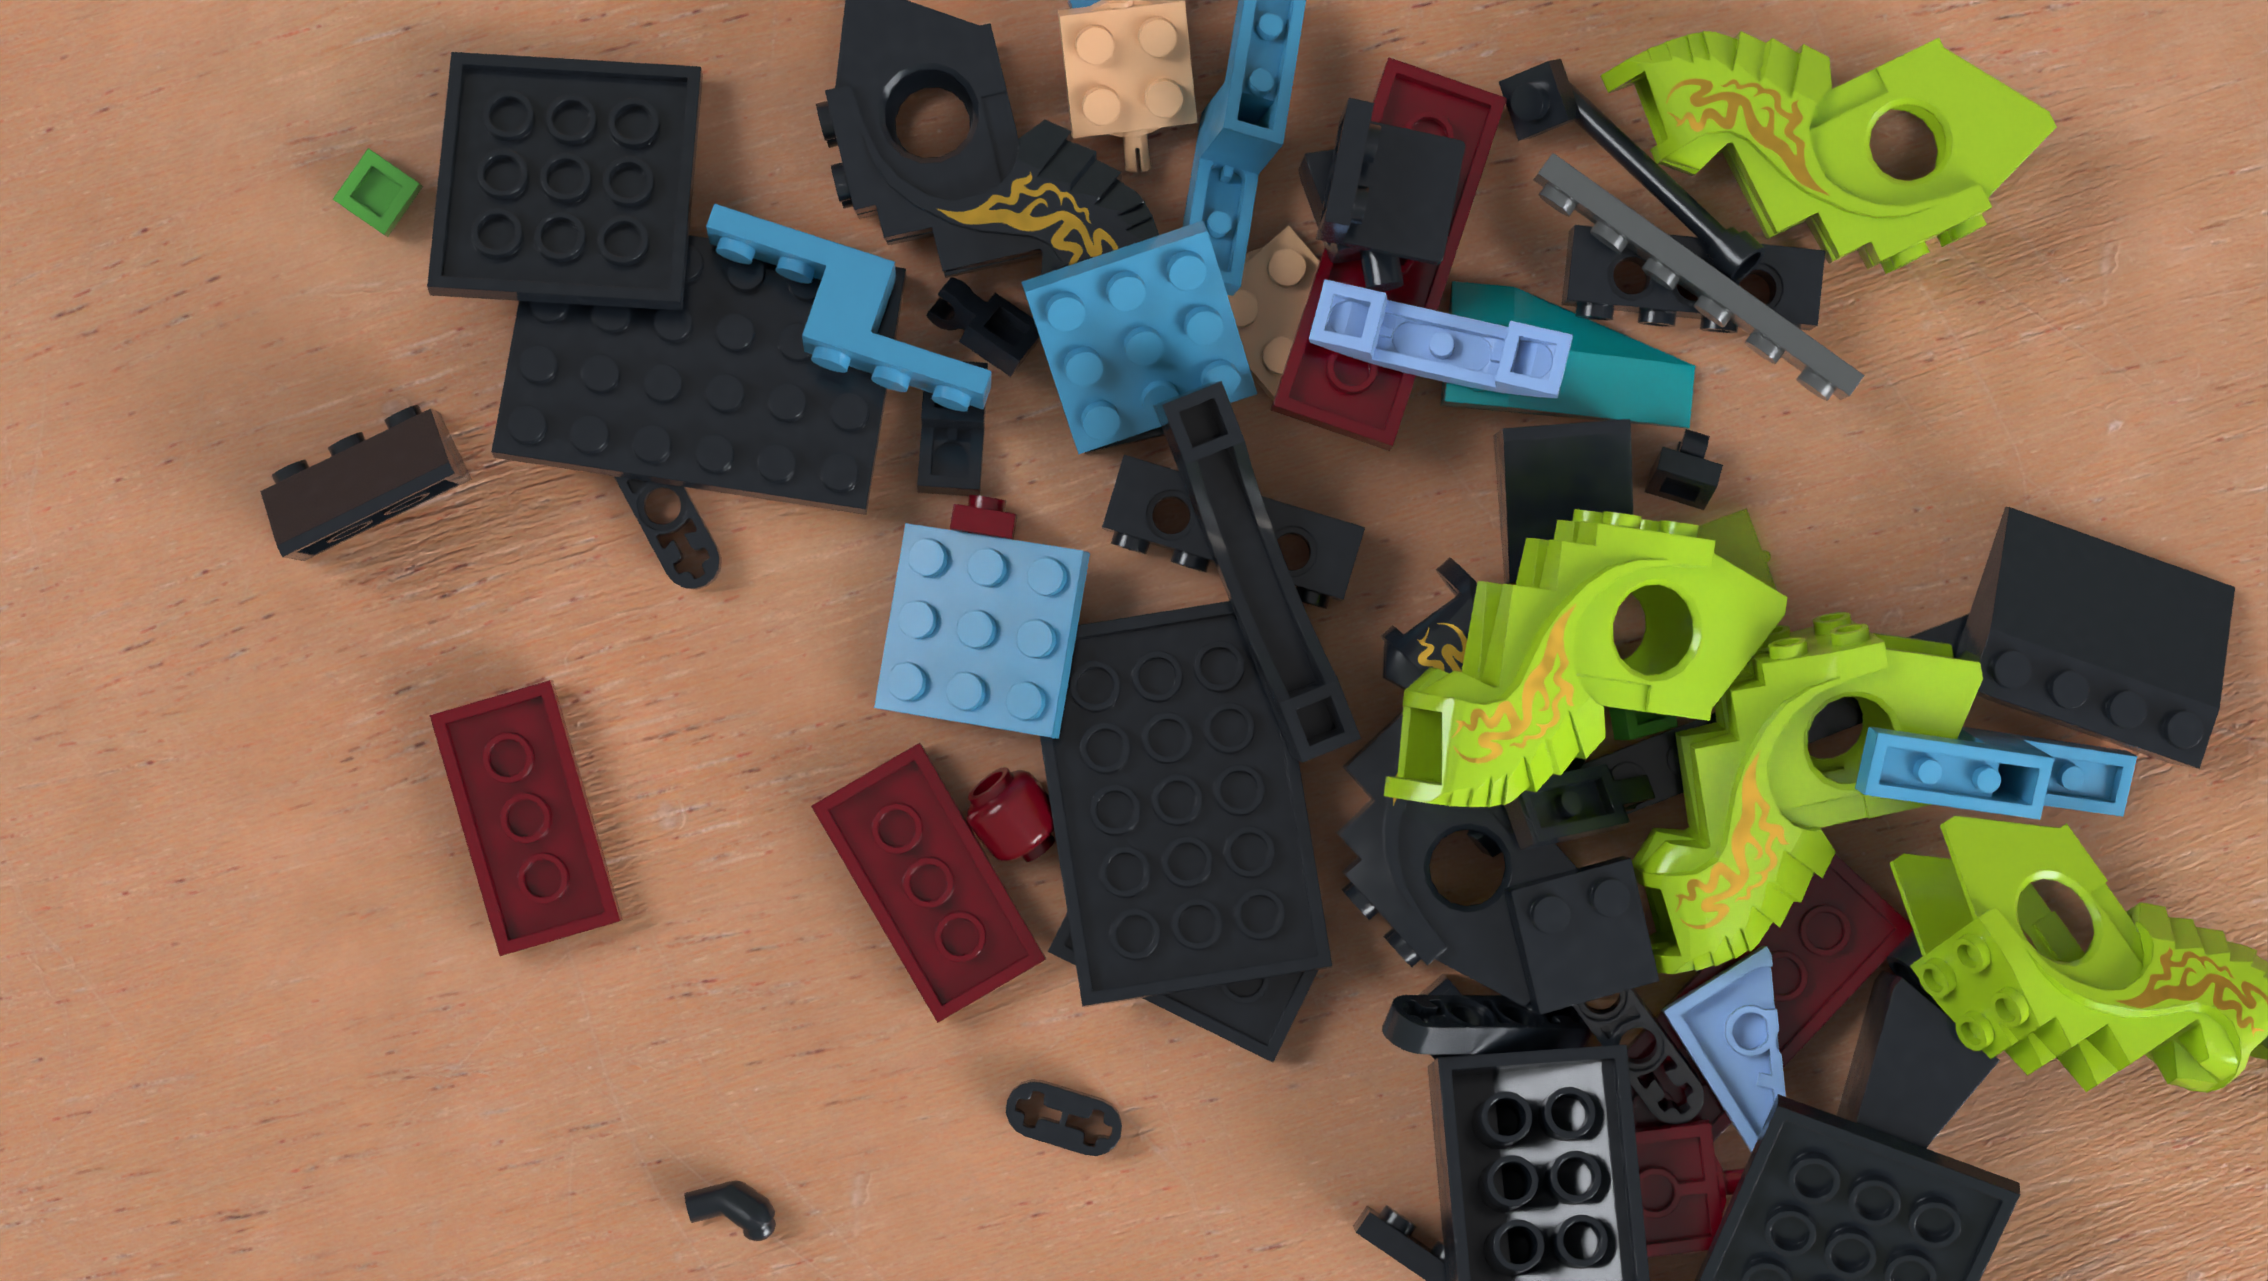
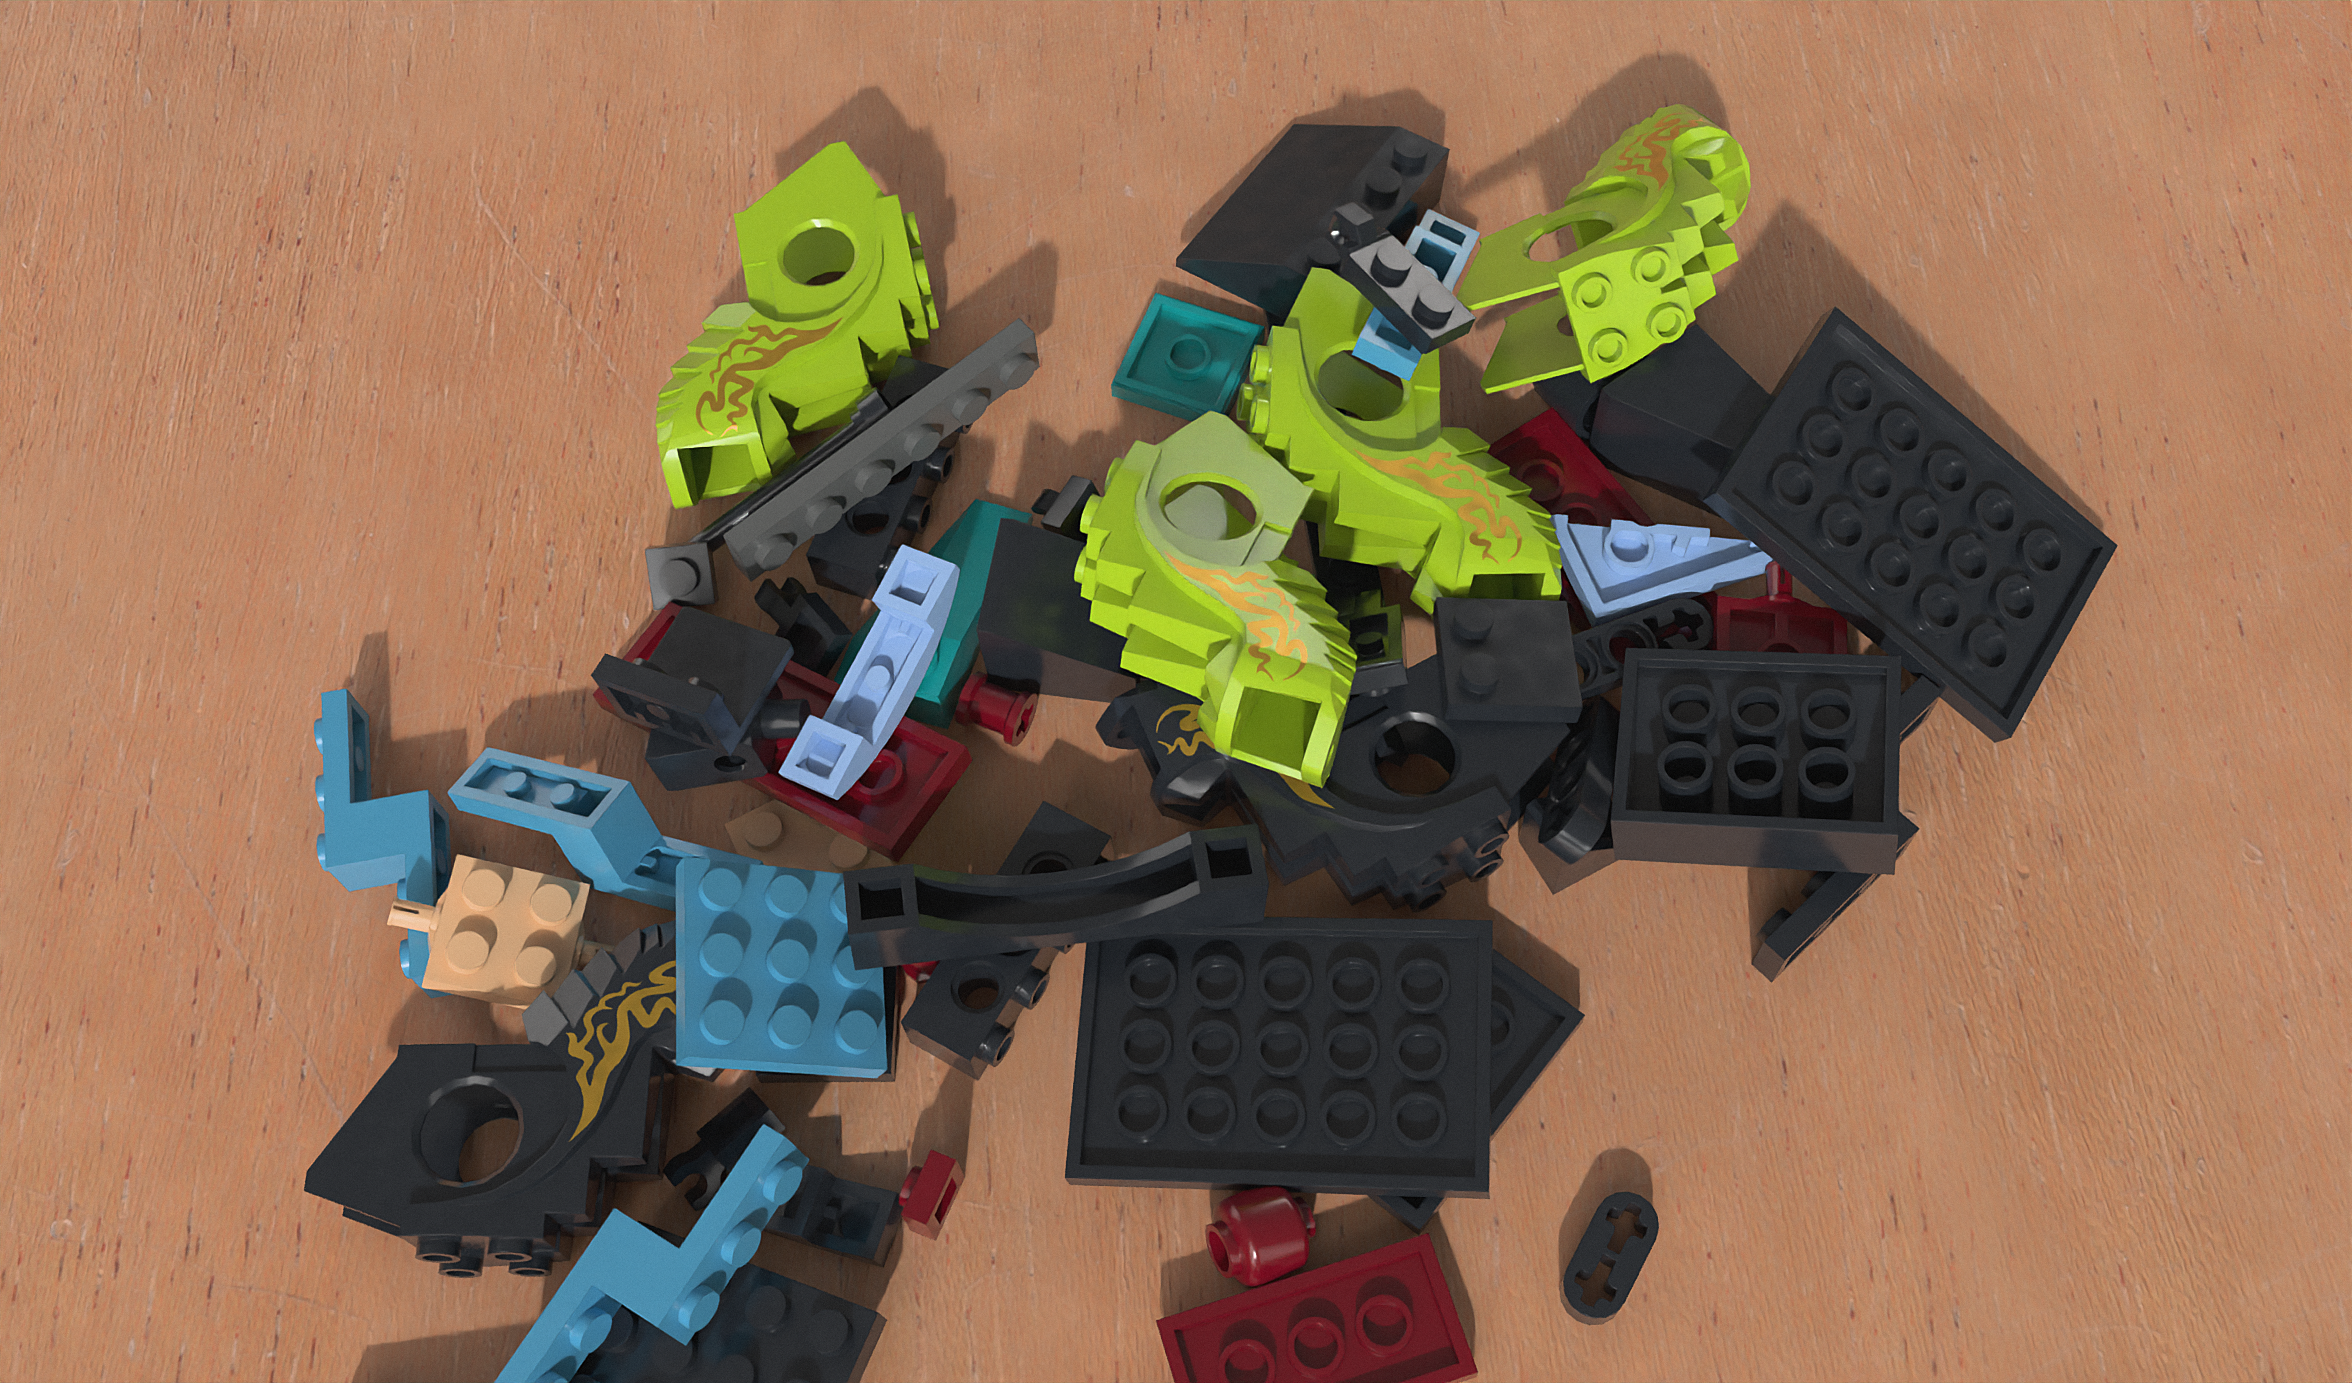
camera: 75 degrees left, 25 degrees down
dark azure plate [874,523,1090,739] -> none
none -> black plate [754,577,853,677]
none -> dark red bush [955,671,1038,747]
none -> teal tile [1111,293,1265,422]
none -> black hinge [1324,202,1476,354]

